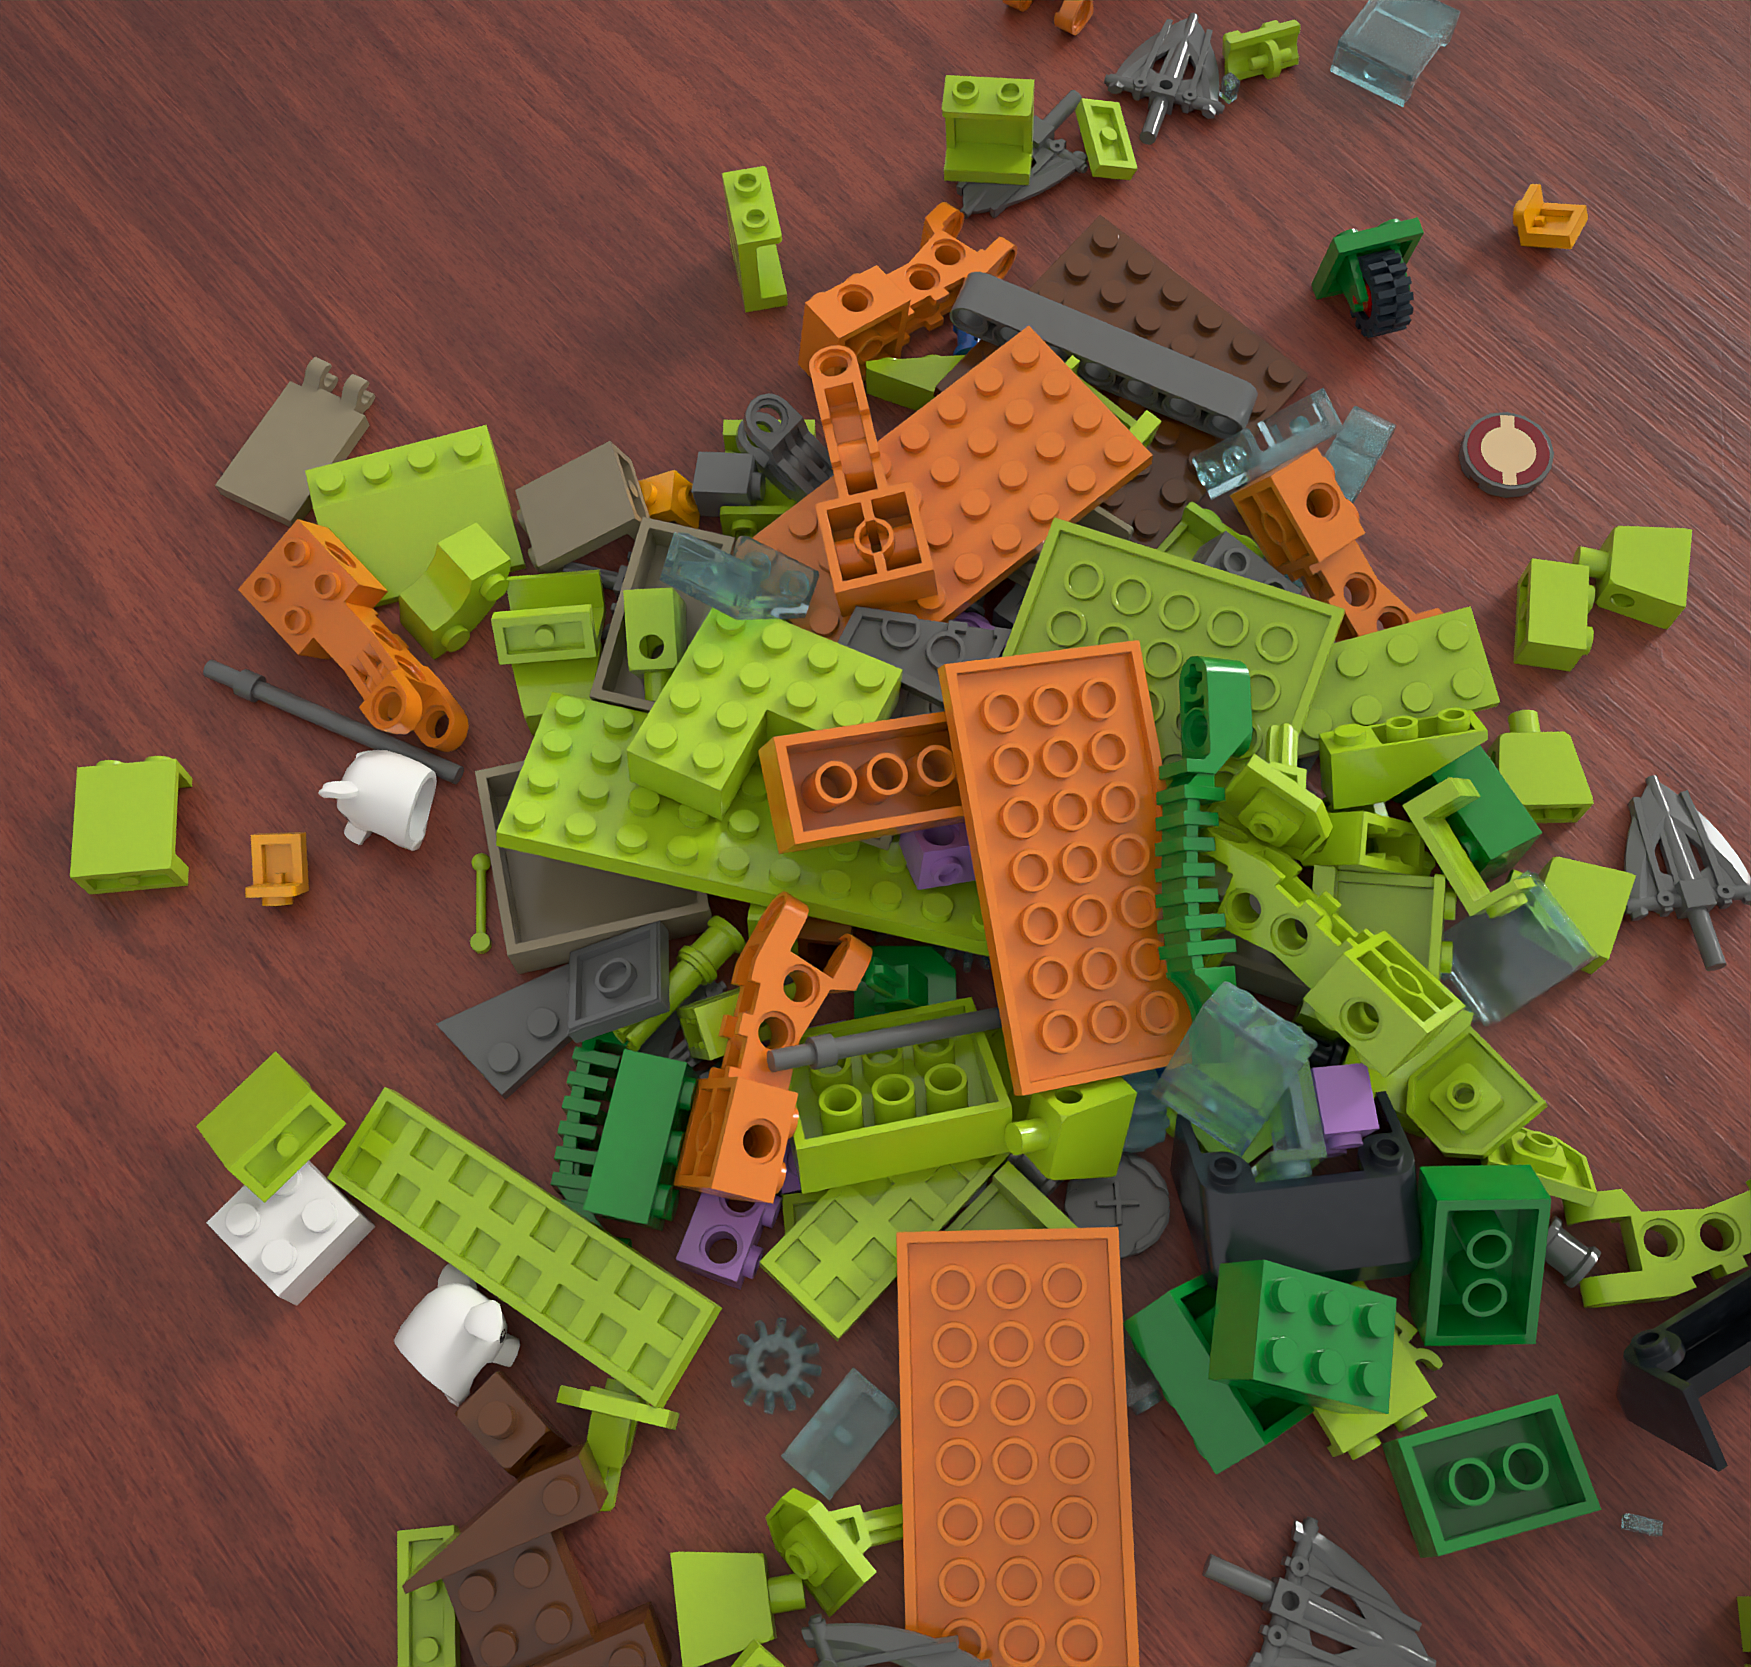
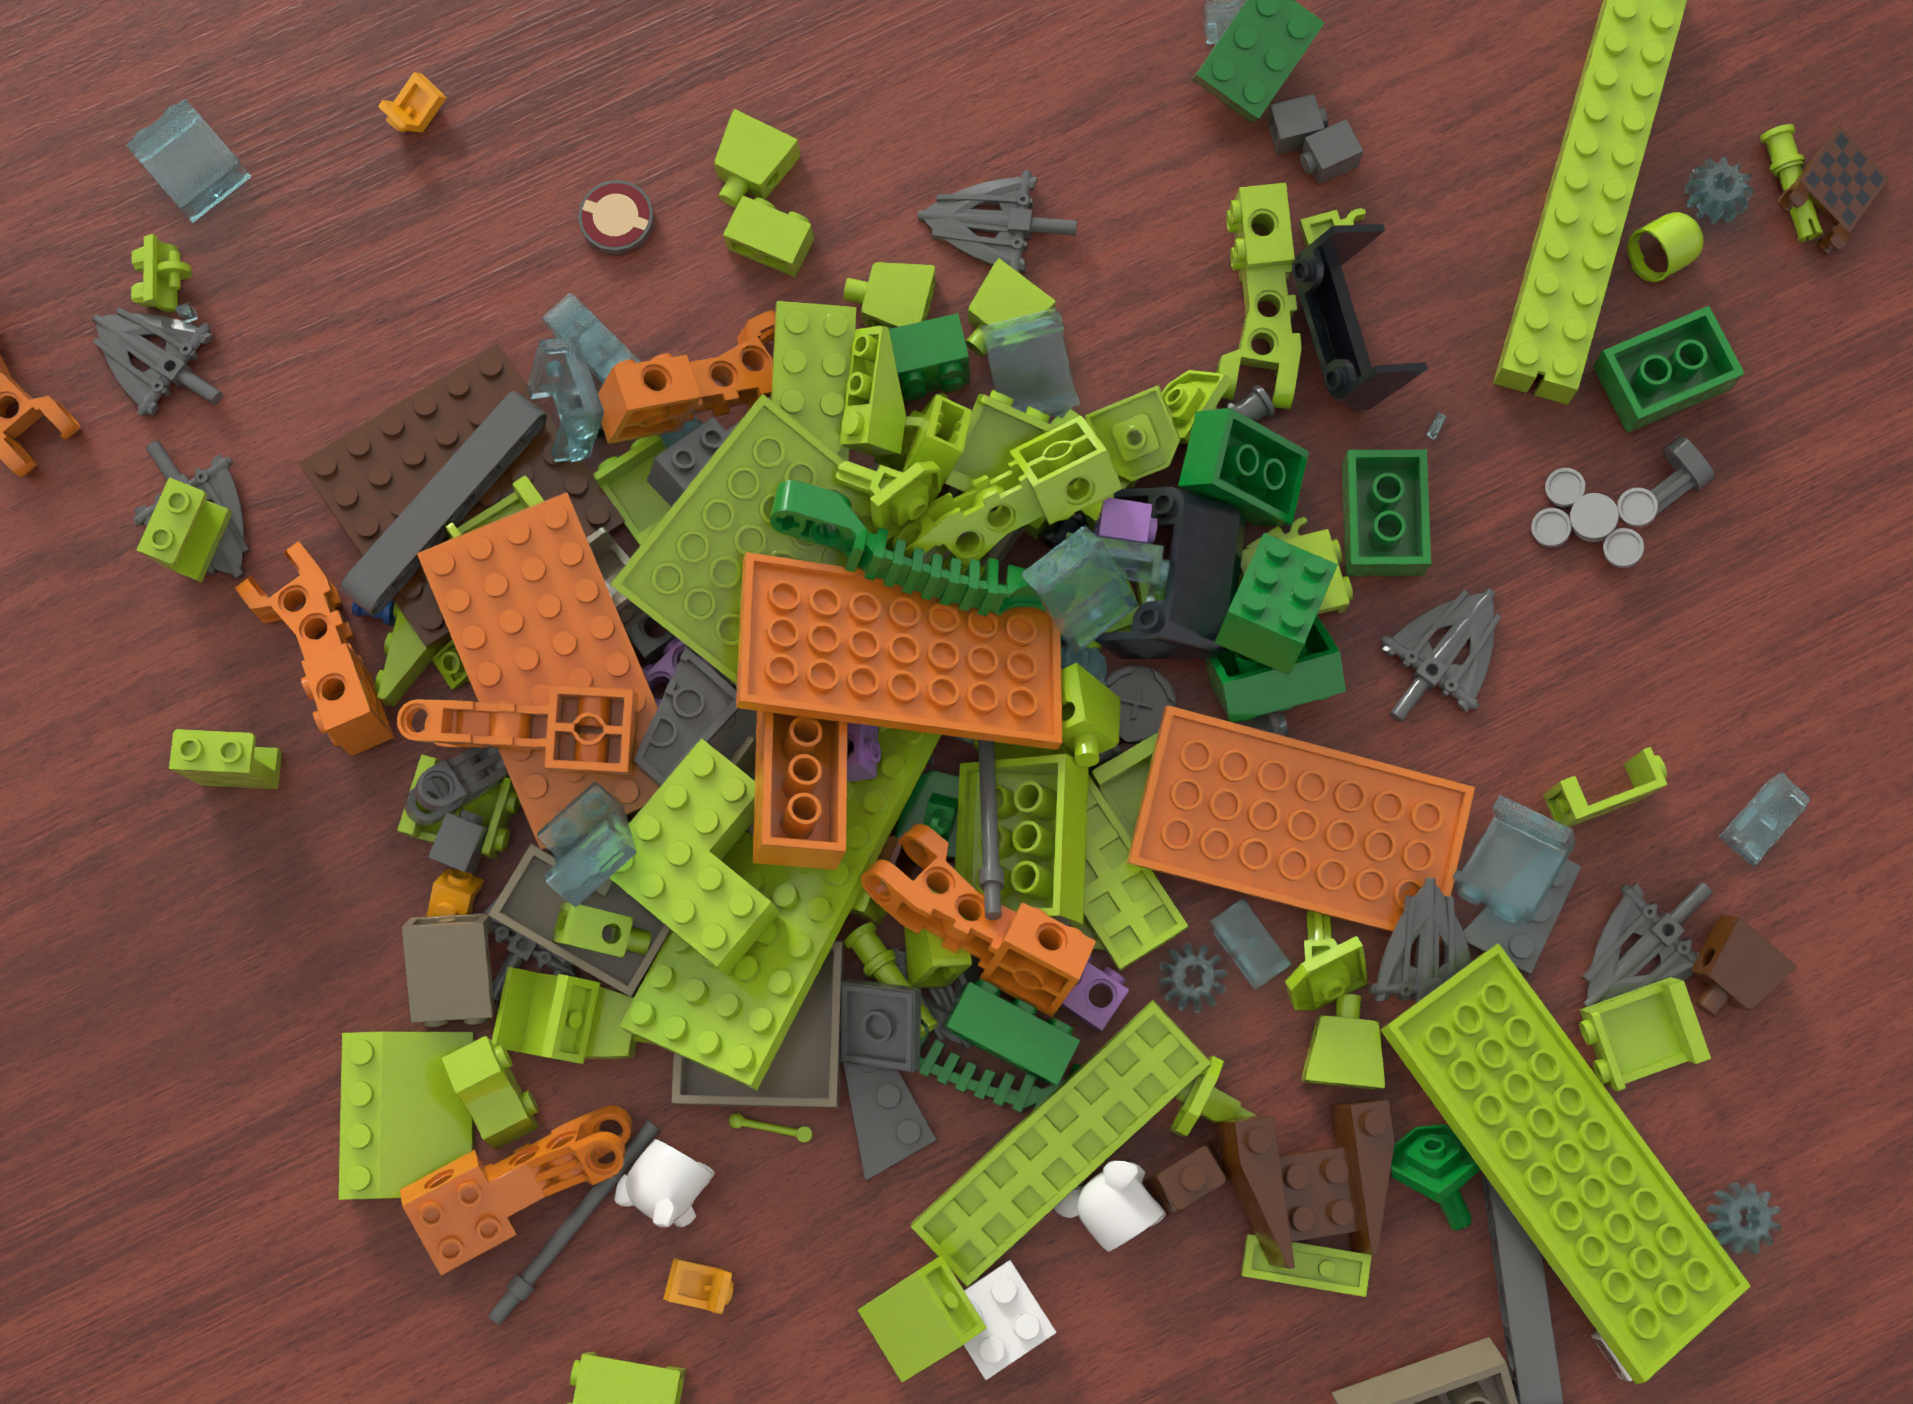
camera: 70 degrees left, 10 degrees up
dark tan tile [215,357,375,527] -> none
lime plate [1075,98,1138,180] -> none
plate [1311,217,1424,338] -> none
lime panel [1402,777,1536,920] -> none

